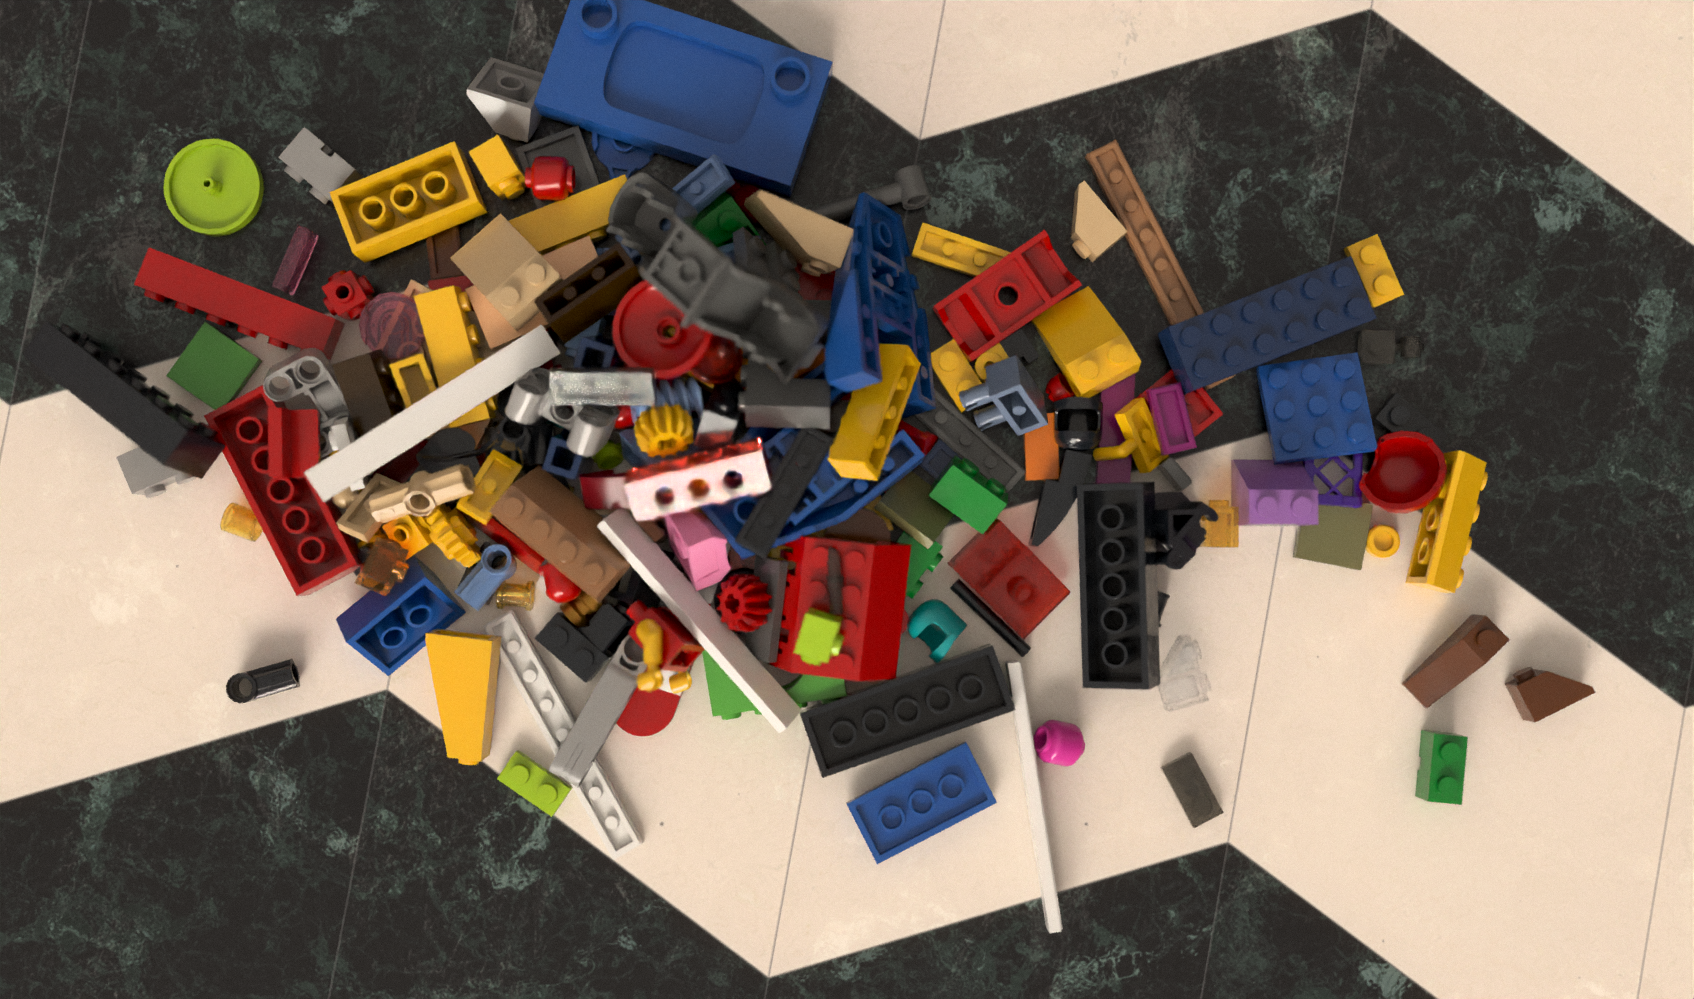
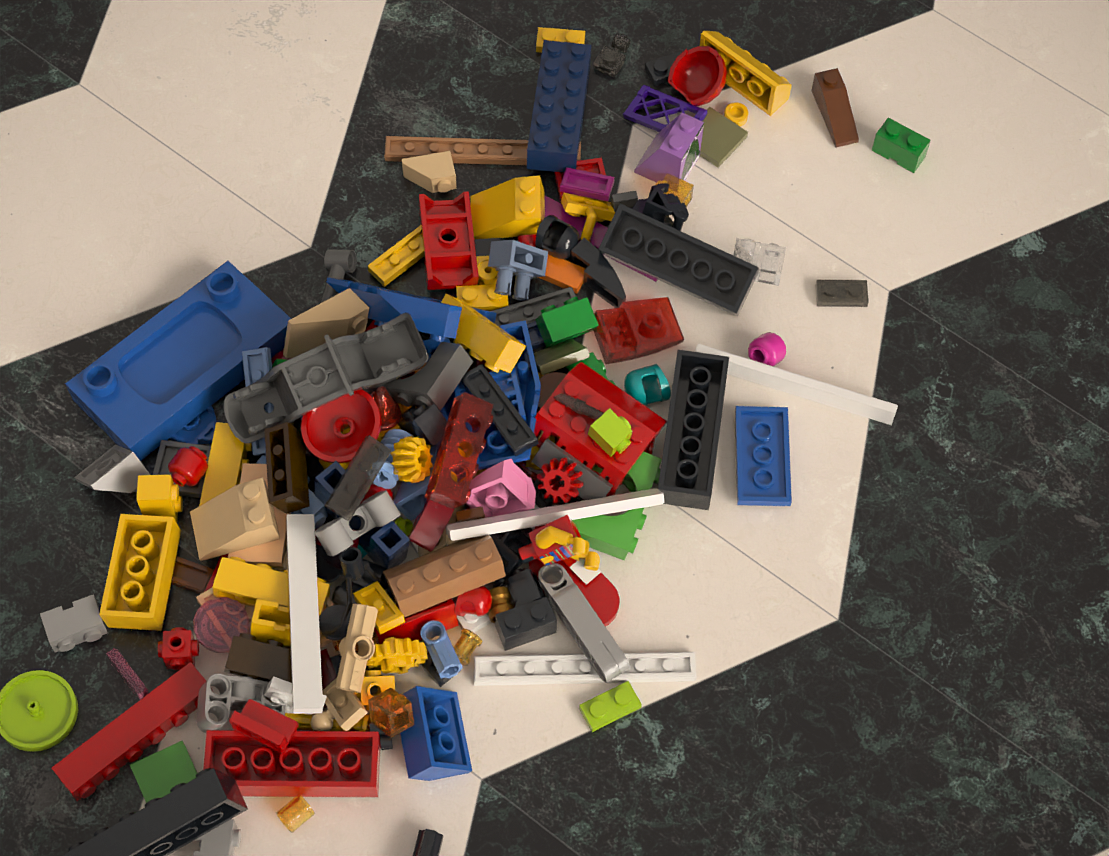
camera: 65 degrees left, 25 degrees down
yellow slope [425,629,501,765] -> none
black piece [950,579,1031,657] -> none
blue plate [1256,352,1377,465] -> none
reddish brown slope [1505,667,1596,722] -> none

